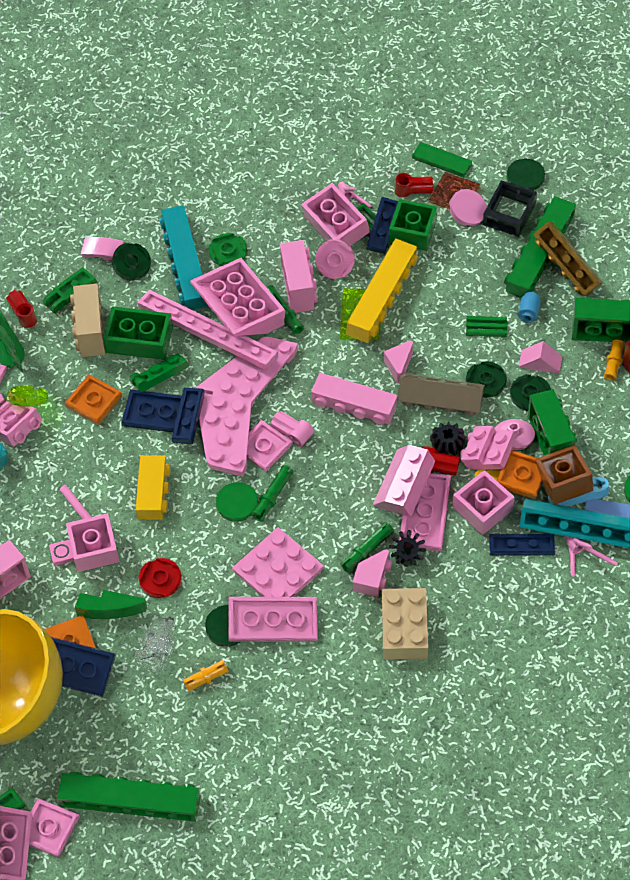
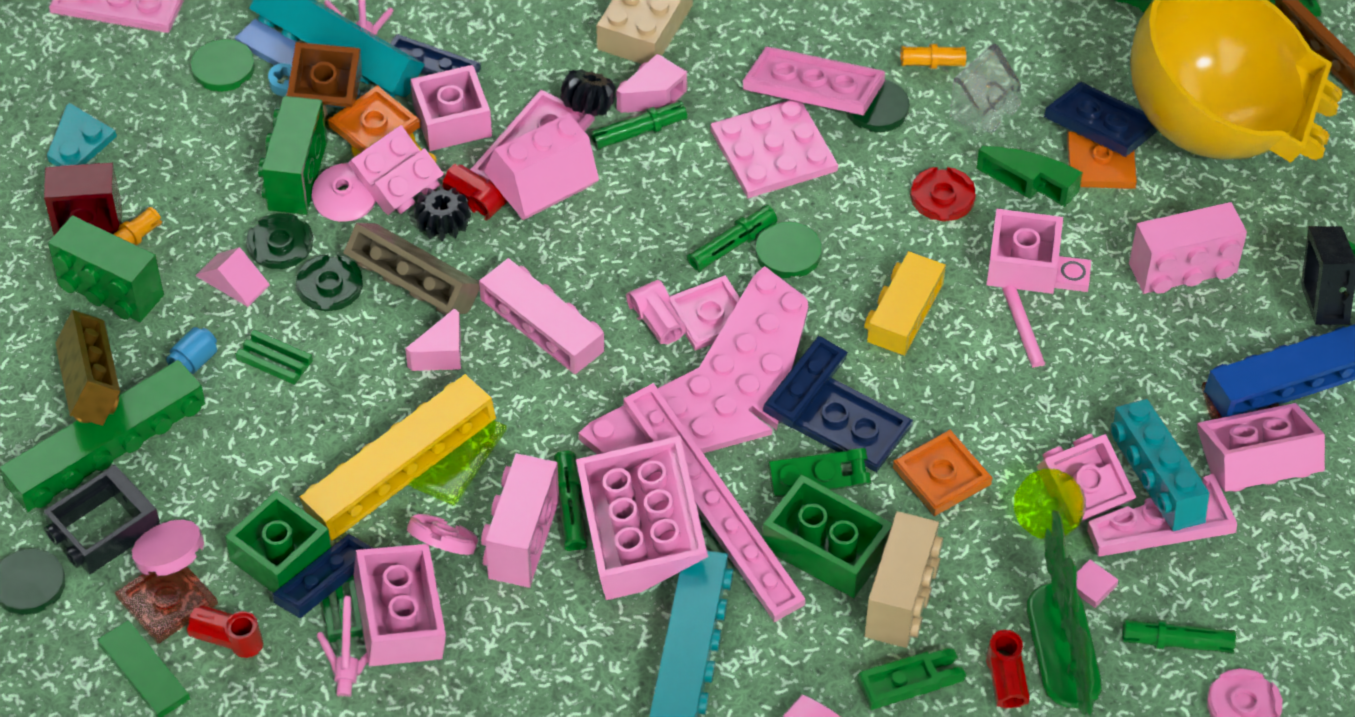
camera: 160 degrees left, 5 degrees down
dark green tile [111,242,151,281] -> none
green tile [208,233,247,266] -> none

